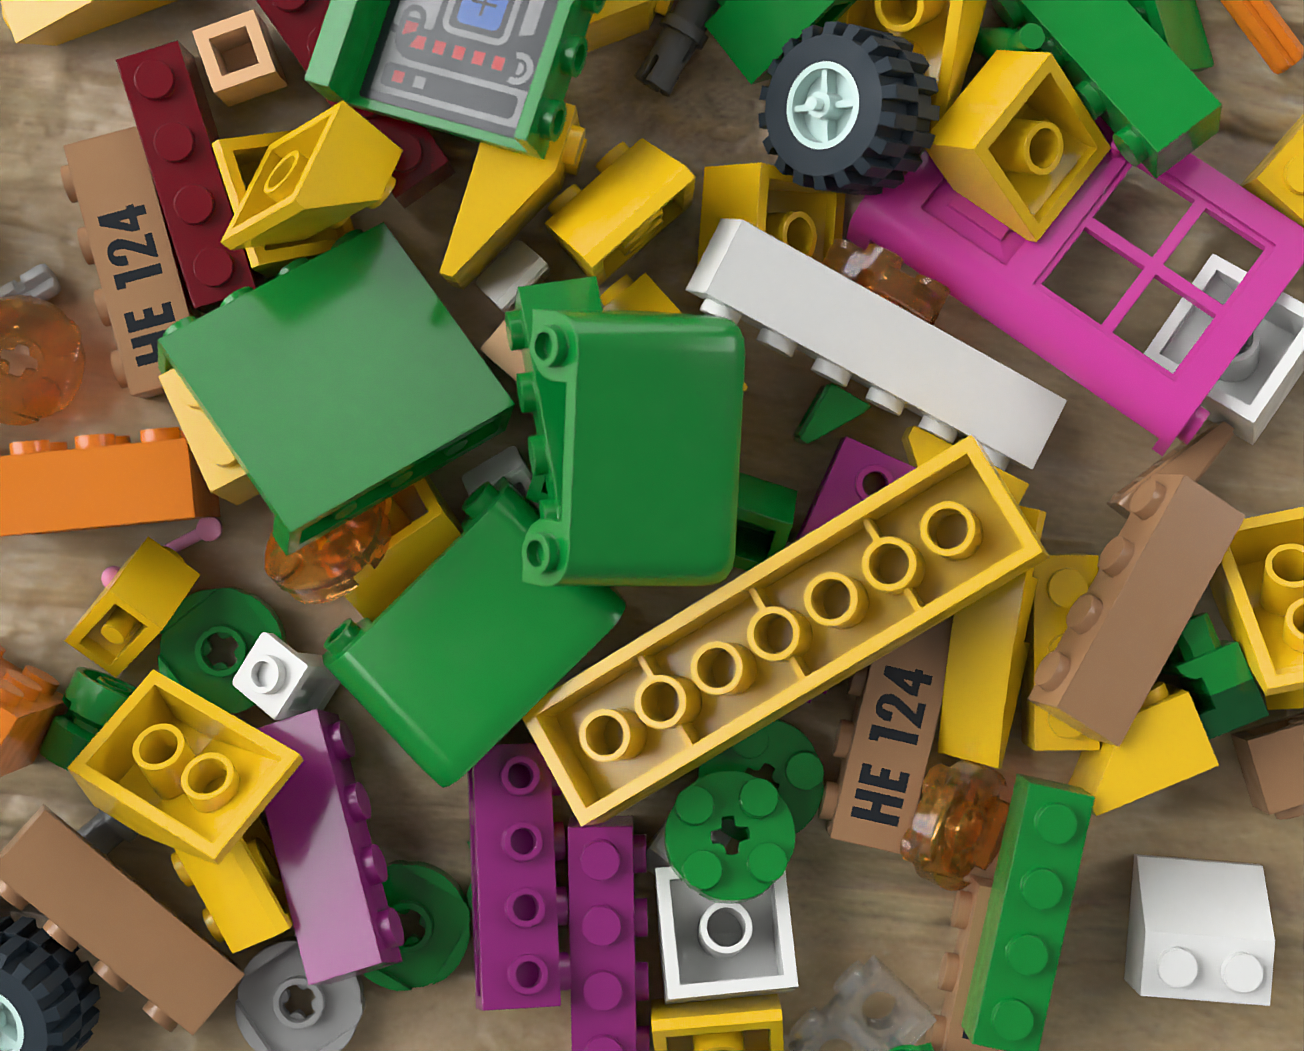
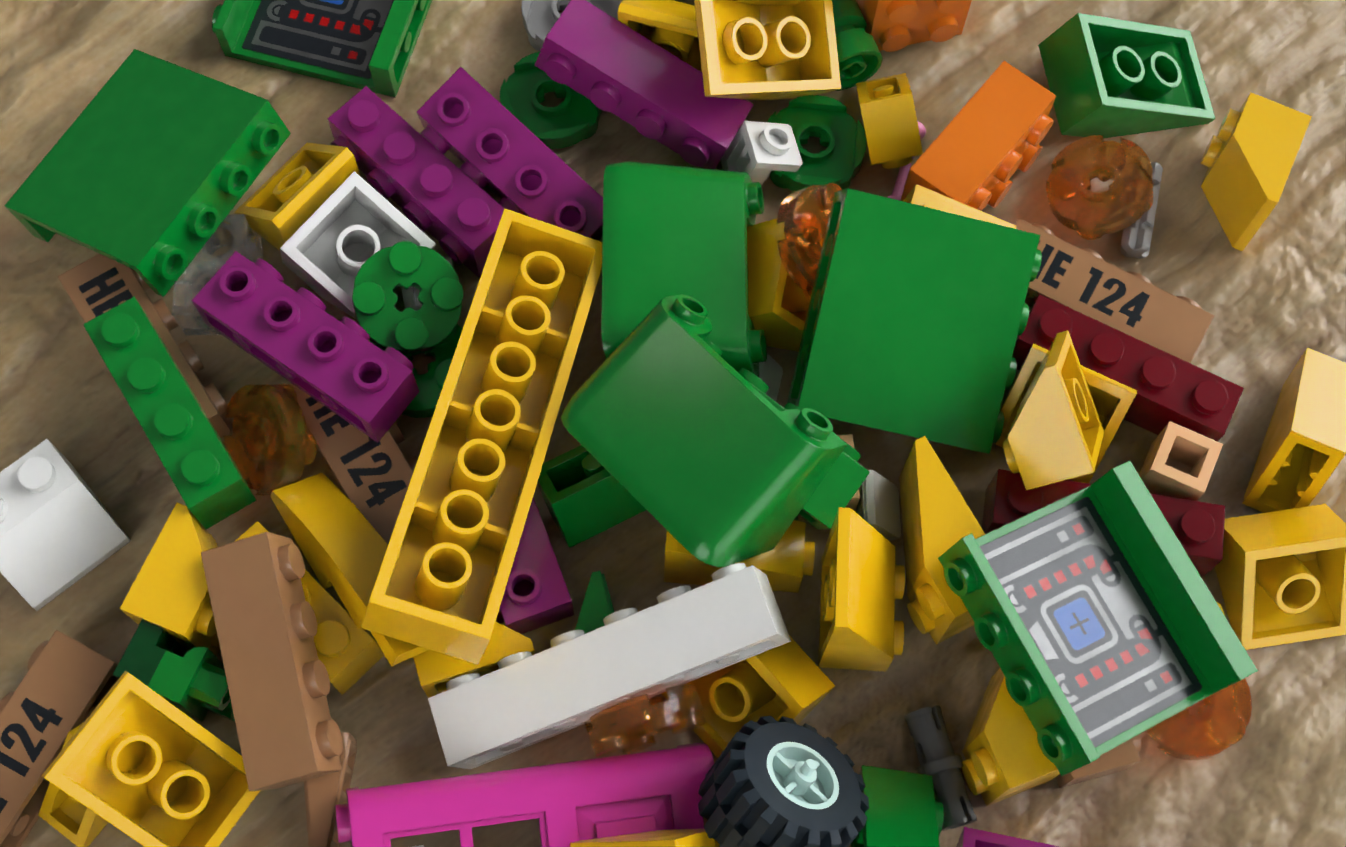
camera: 135 degrees right, 20 degrees down
none -> magenta brick [191,251,419,443]

